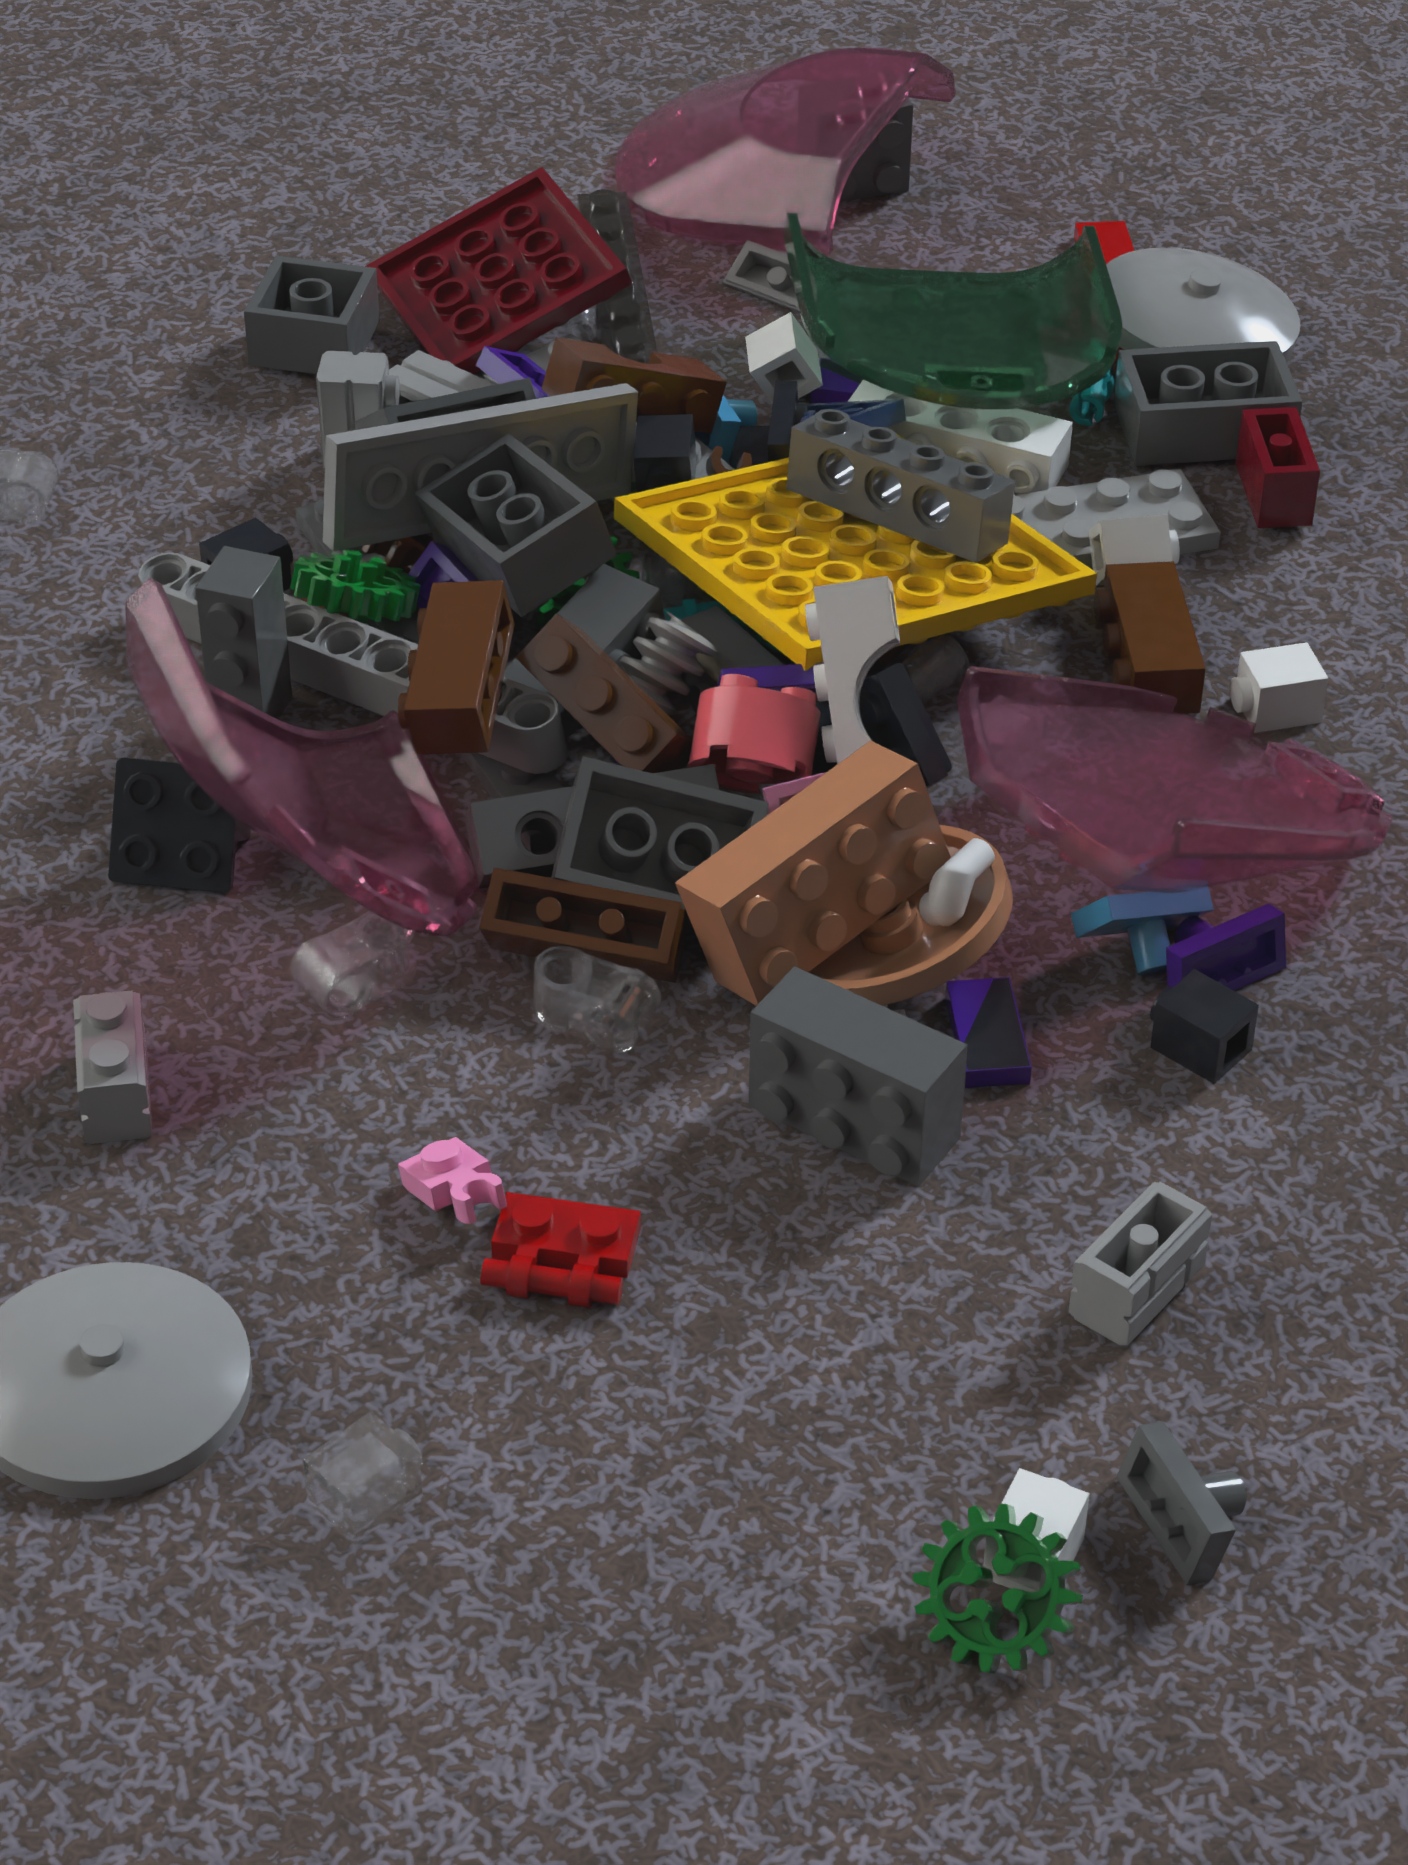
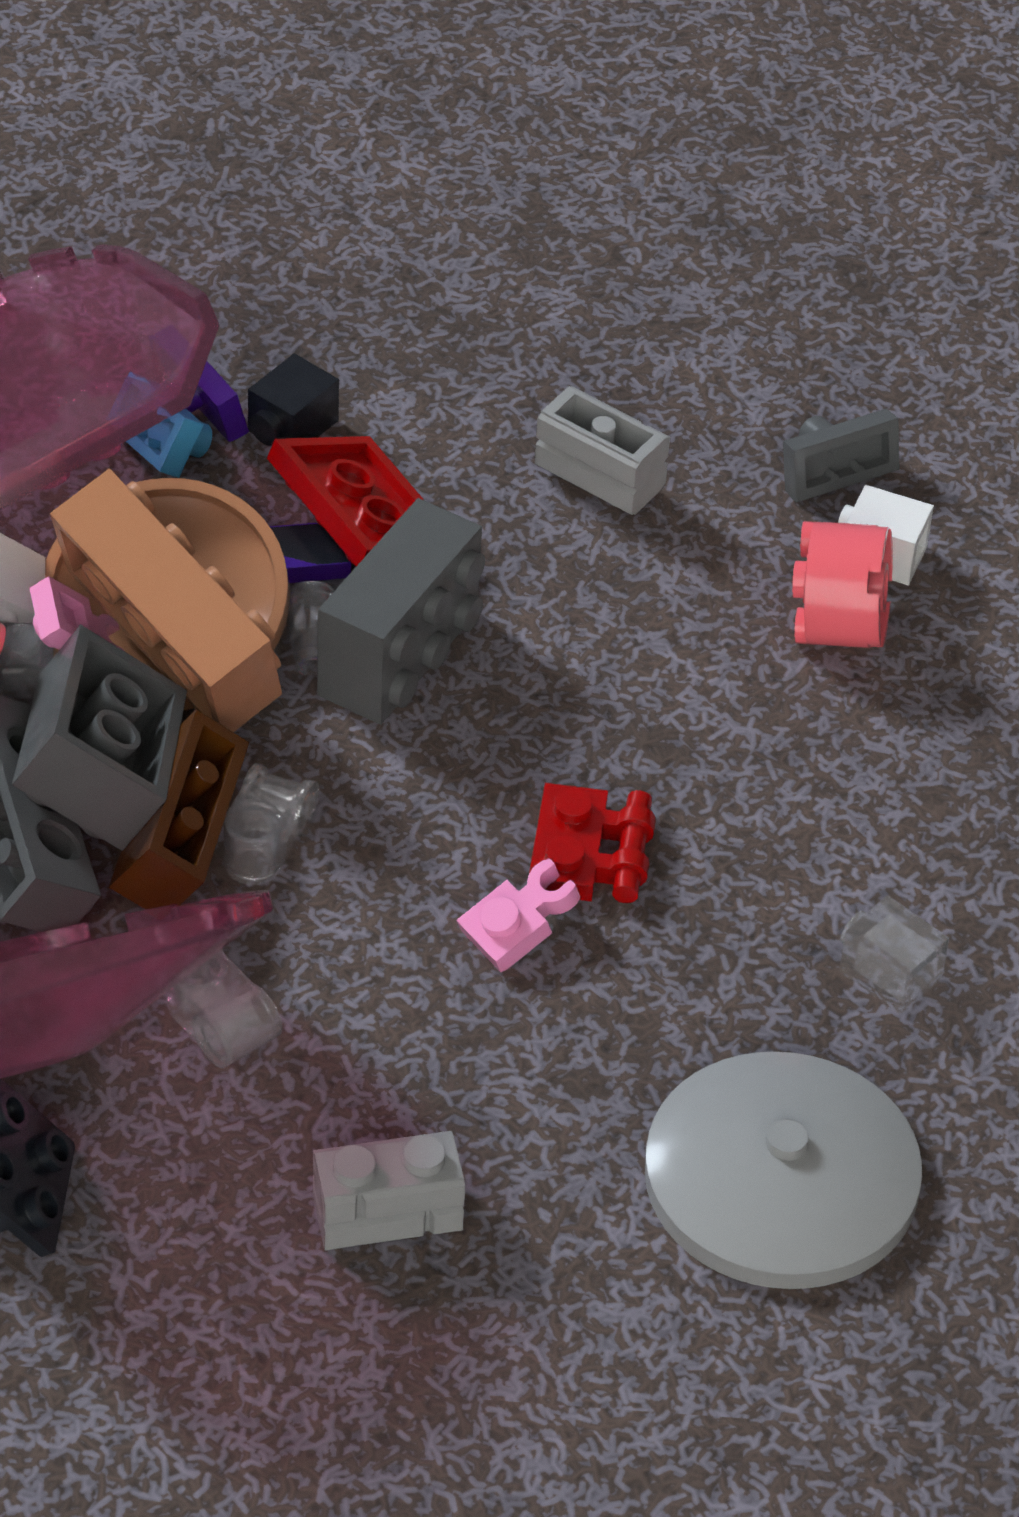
camera: 95 degrees left, 5 degrees up
green gear [913,1503,1083,1673] -> none
white arm [919,838,995,926] -> none
none -> red plate [267,436,424,566]
none -> coral brick [792,521,893,648]

